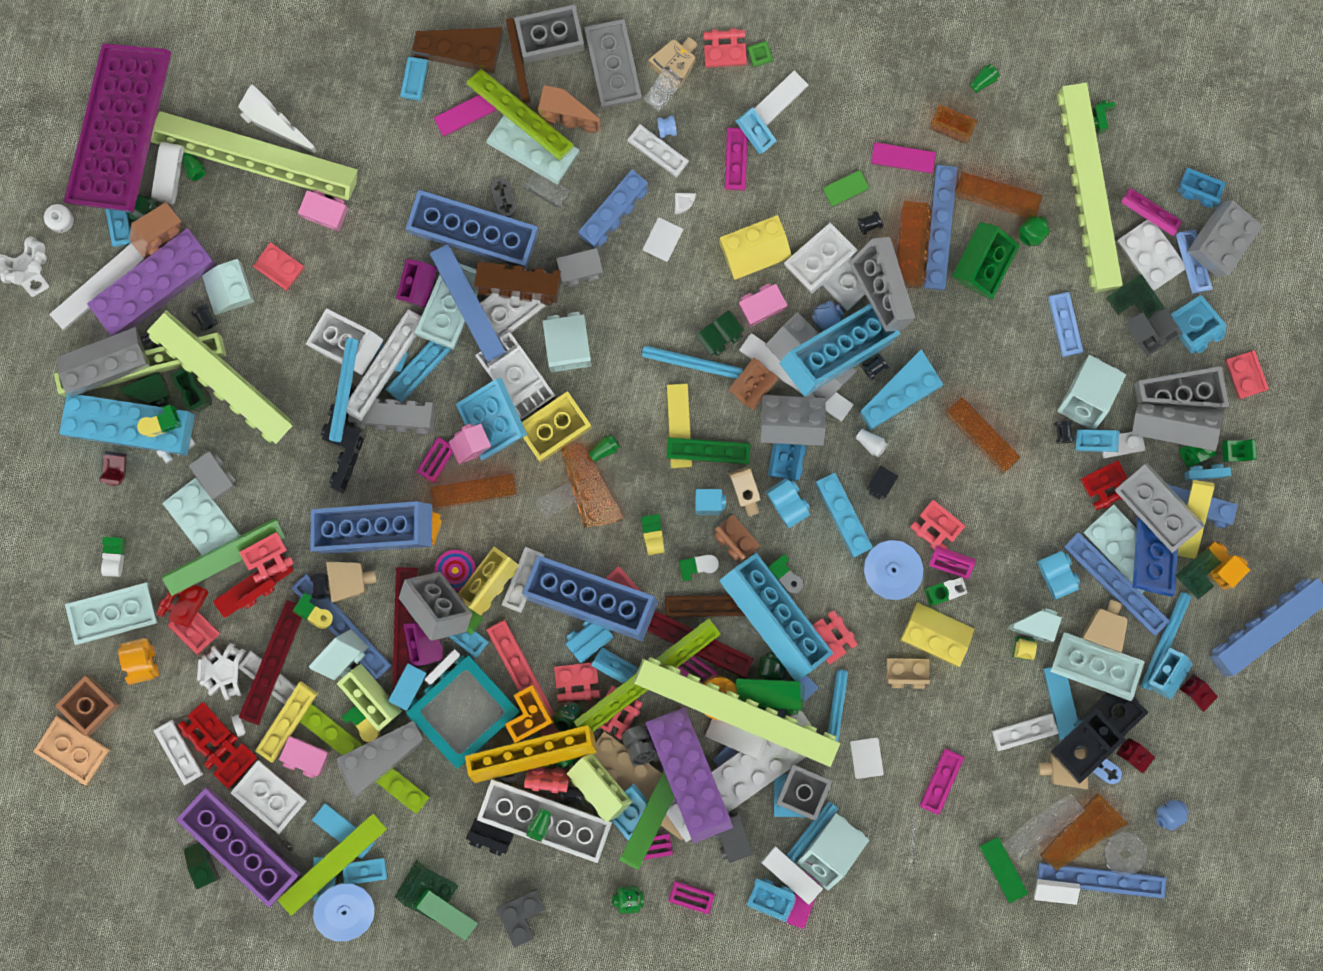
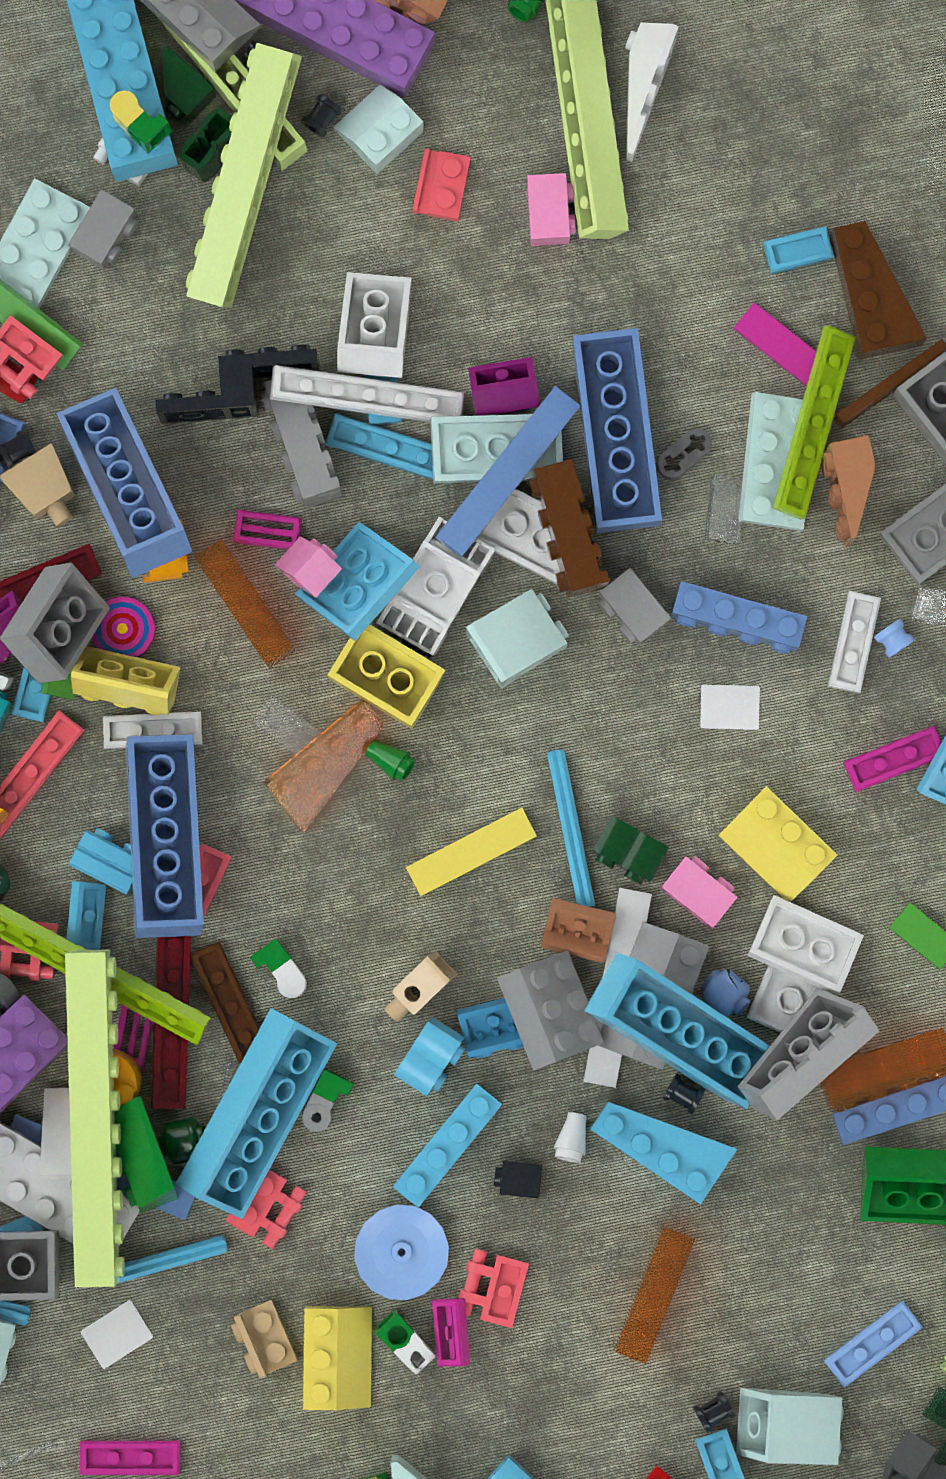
camera: 65 degrees right, 0 degrees up
dark red bracket [100,451,127,486] -> none
medium azure axle [329,338,359,442] -> none
coral plate [554,662,600,703] -> none
leg [641,514,665,556] -> none
green tile [666,437,751,465] -> none
white tile [675,193,696,215] -> none
medium azure brick [695,489,726,515] -> none
nougat bracket [714,515,760,563] -> none
black bush [857,211,883,235] -> none

